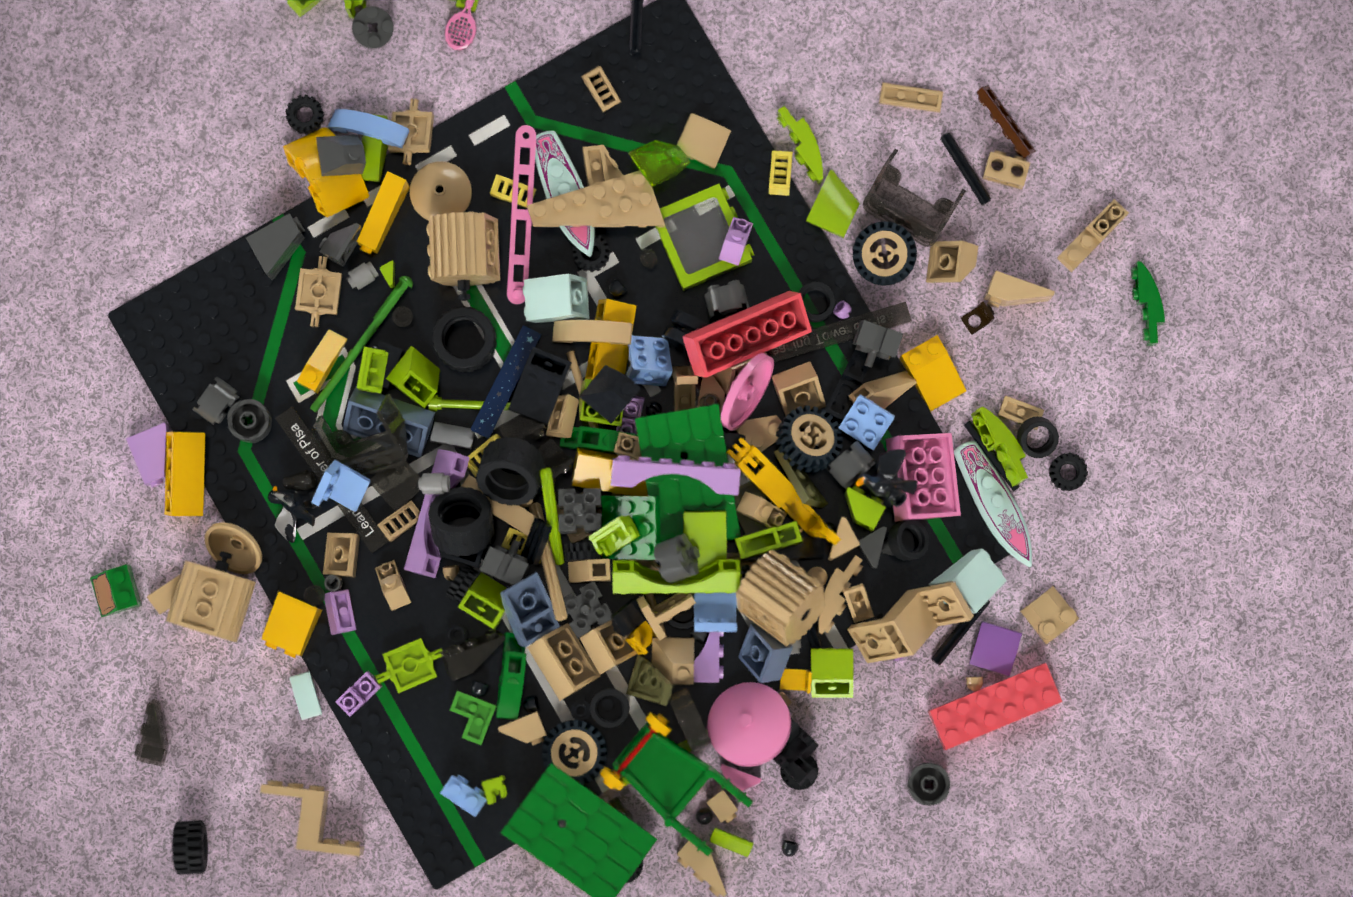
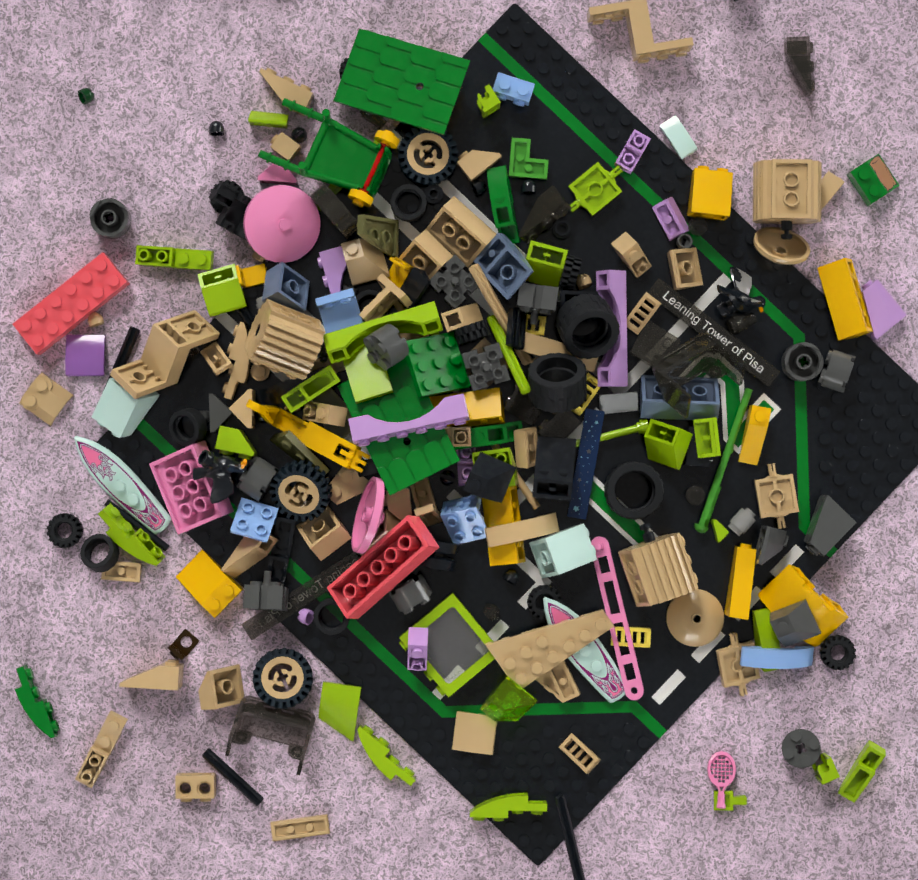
camera: 170 degrees right, 5 degrees up
light blue bracket [311,460,371,512] -> none
light grey brick [418,473,450,494] -> none
lime hinge [588,516,640,556] -> none
clear smoke cone [699,393,720,407] -> none
light yellow slope [769,150,793,196] -> none
reddish brown plate [976,85,1036,158] -> none
none -> lime slope [135,245,214,270]
none -> lime slope [469,793,547,821]

